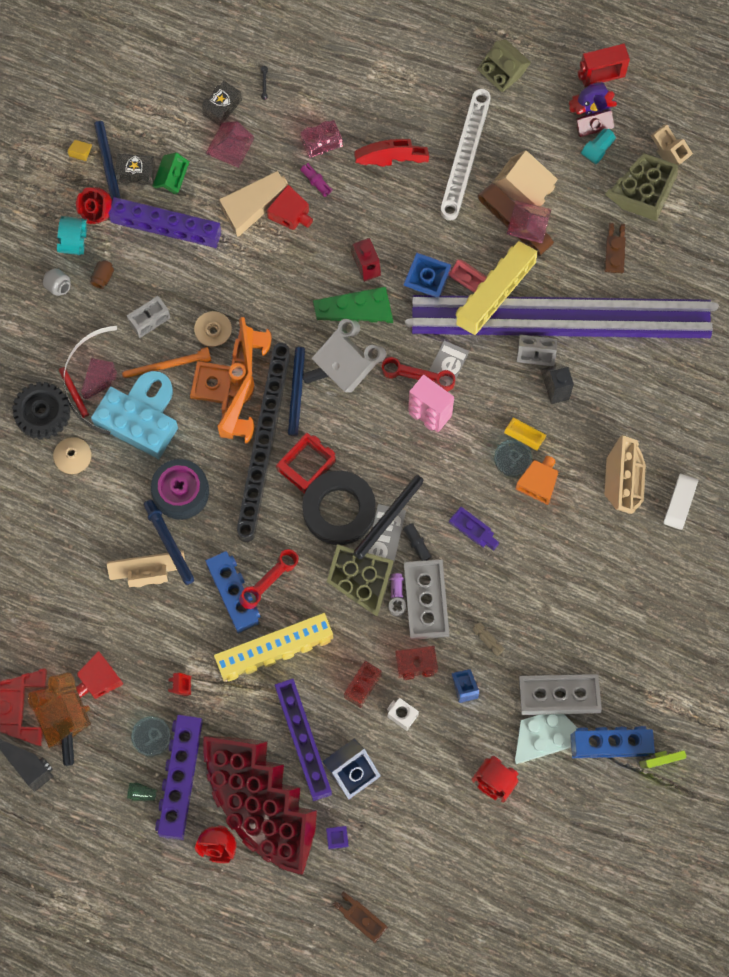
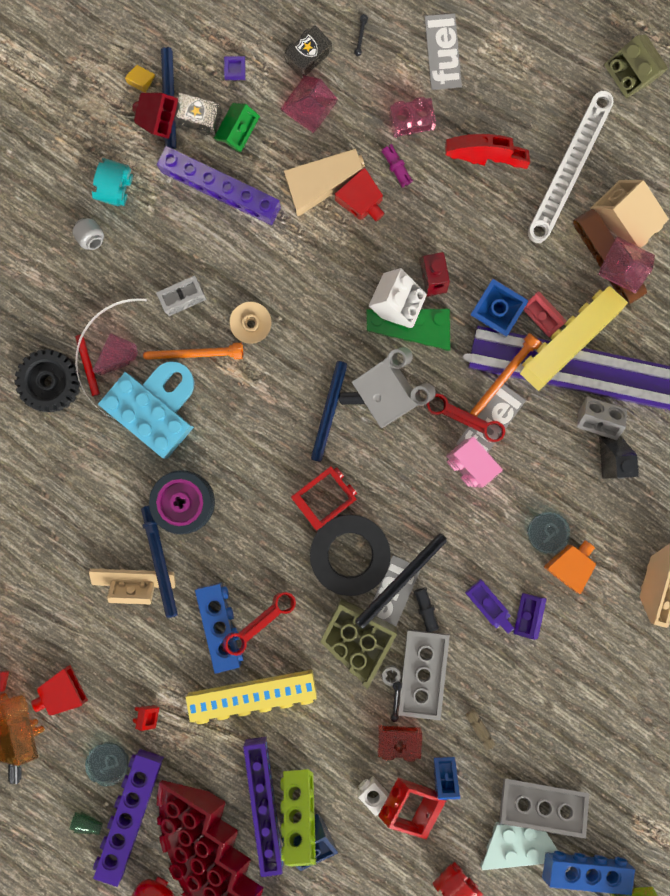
camera: 10 degrees right, 15 degrees up
tan dish [53,437,92,474] -> none
red cylinder [76,187,113,224] -> none
reddish brown brick [90,260,115,289] -> none
orange piece [190,317,272,444] -> none
black beam [237,342,290,542] -> none
clear red brick [344,661,382,708] -> none
medium lavender pin [389,573,404,598] -> none
yellow tile [504,417,546,451] -> none
none -> dark red torso [132,93,178,139]
none -> dark purple plate [224,56,246,80]
none -> lime brick [280,769,316,866]
none -> white slope [369,268,427,328]
none -> red window [378,778,446,839]
none -> black hinge [390,681,402,722]
none -> sticker [425,13,462,90]
none -> orange piece [470,333,542,417]
none -> dark purple slope [513,593,546,640]

